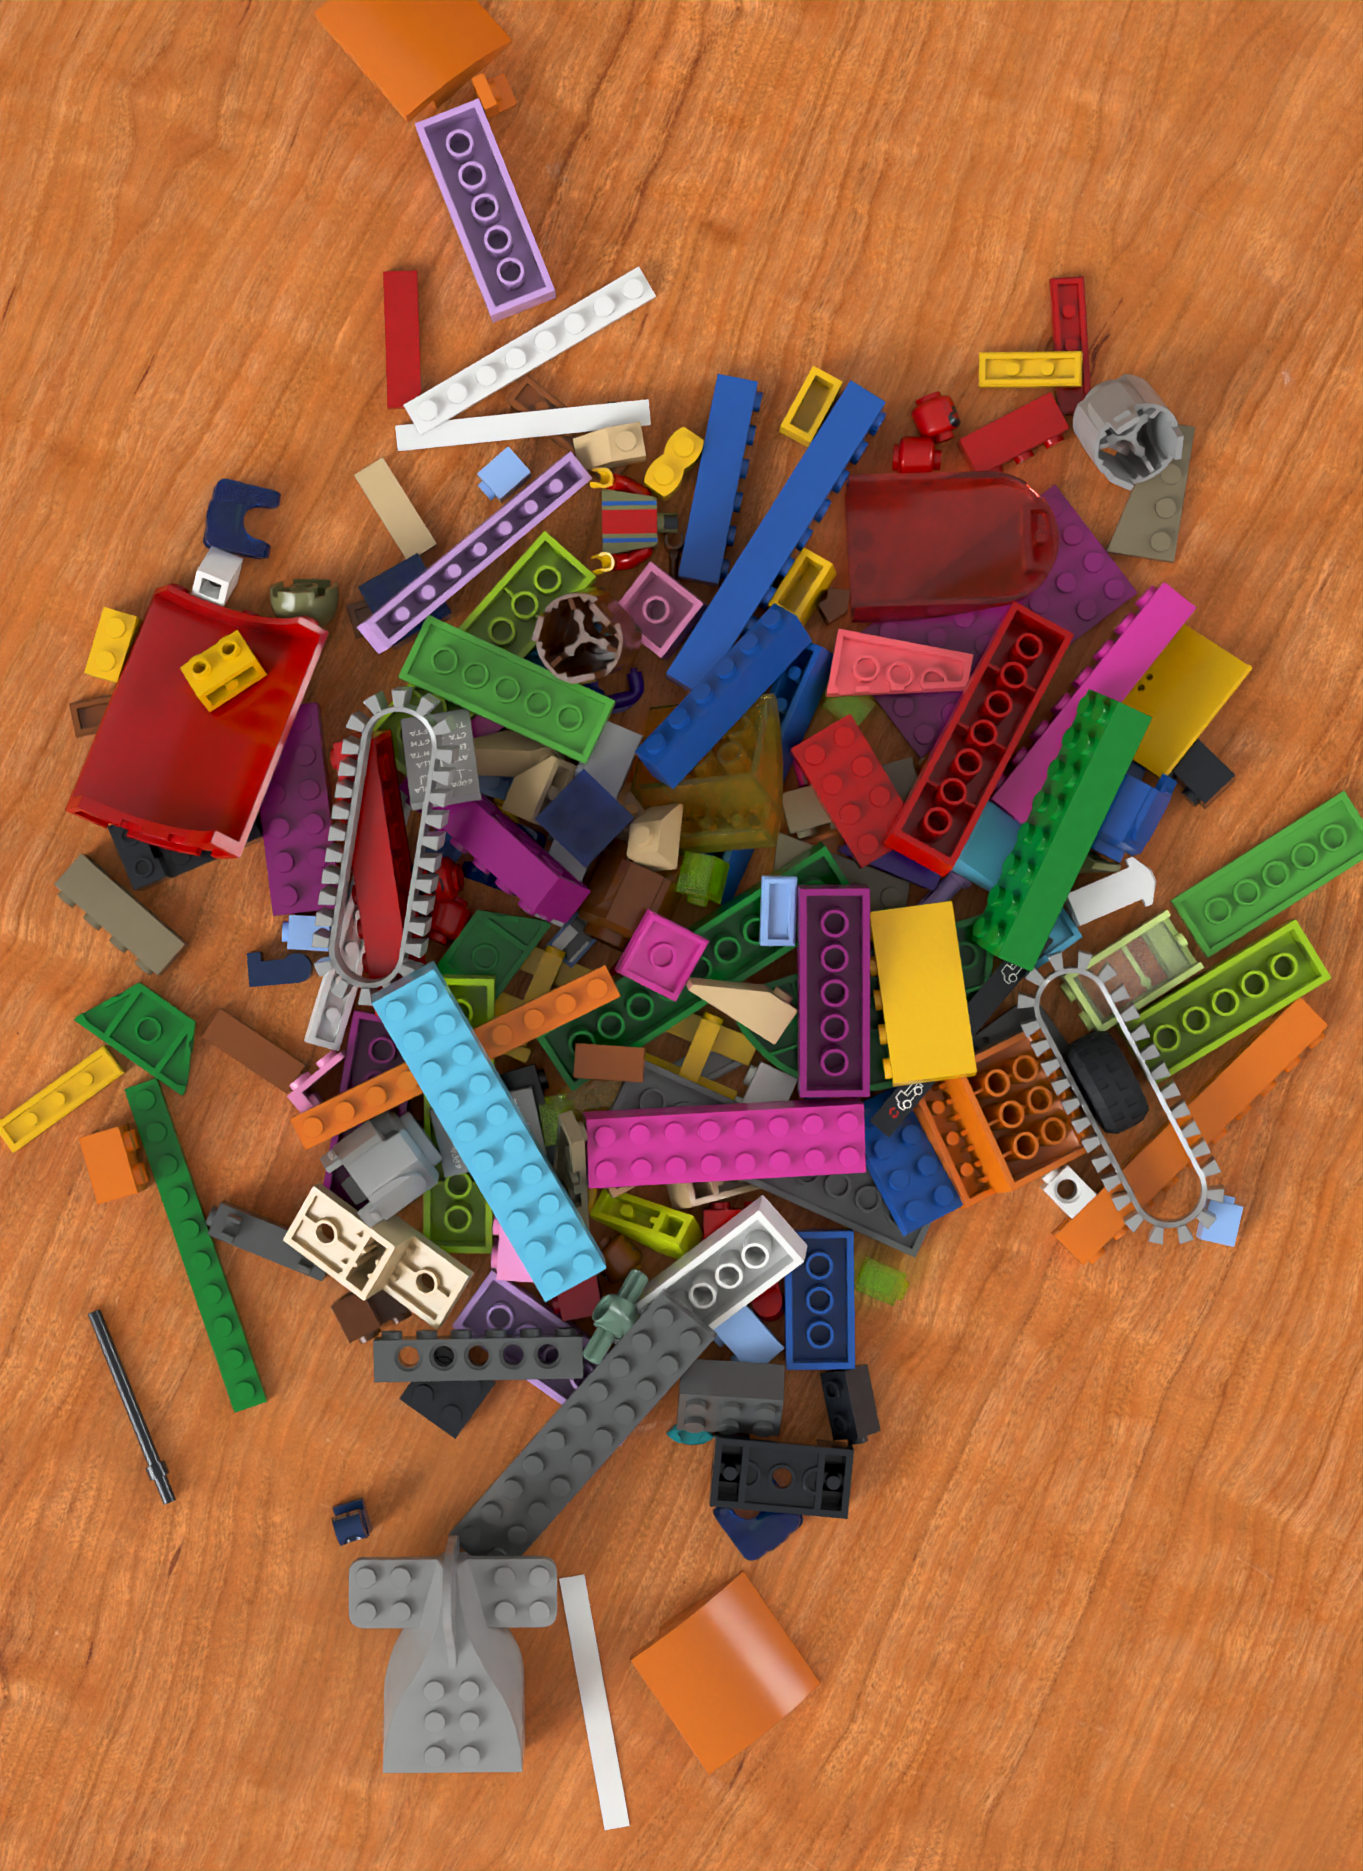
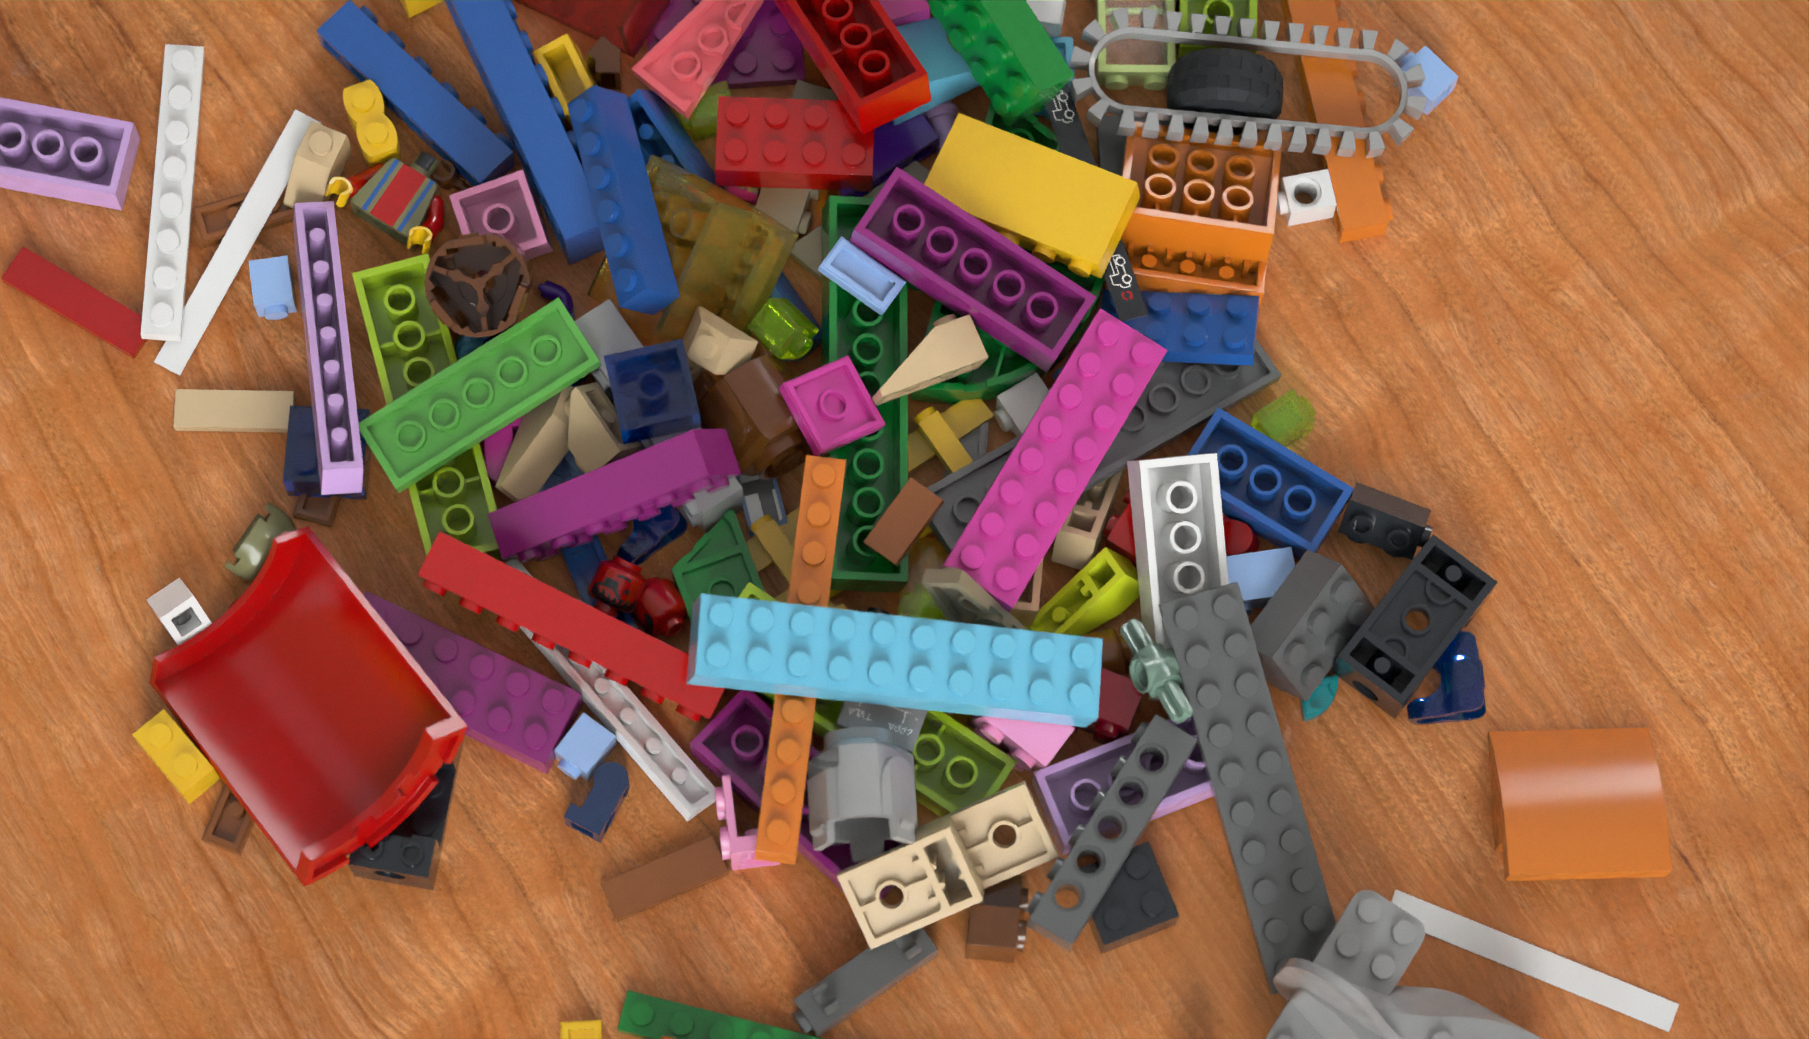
camera: 60 degrees left, 15 degrees down
dark tan brick [54,853,189,975] -> none
green wing [74,982,197,1096] -> none
yellow brick [180,630,267,712] -> none
clear blue piece [203,479,281,560] -> none
light grey piece [311,686,460,1006] -> none
light grey tile [400,709,481,811] -> none

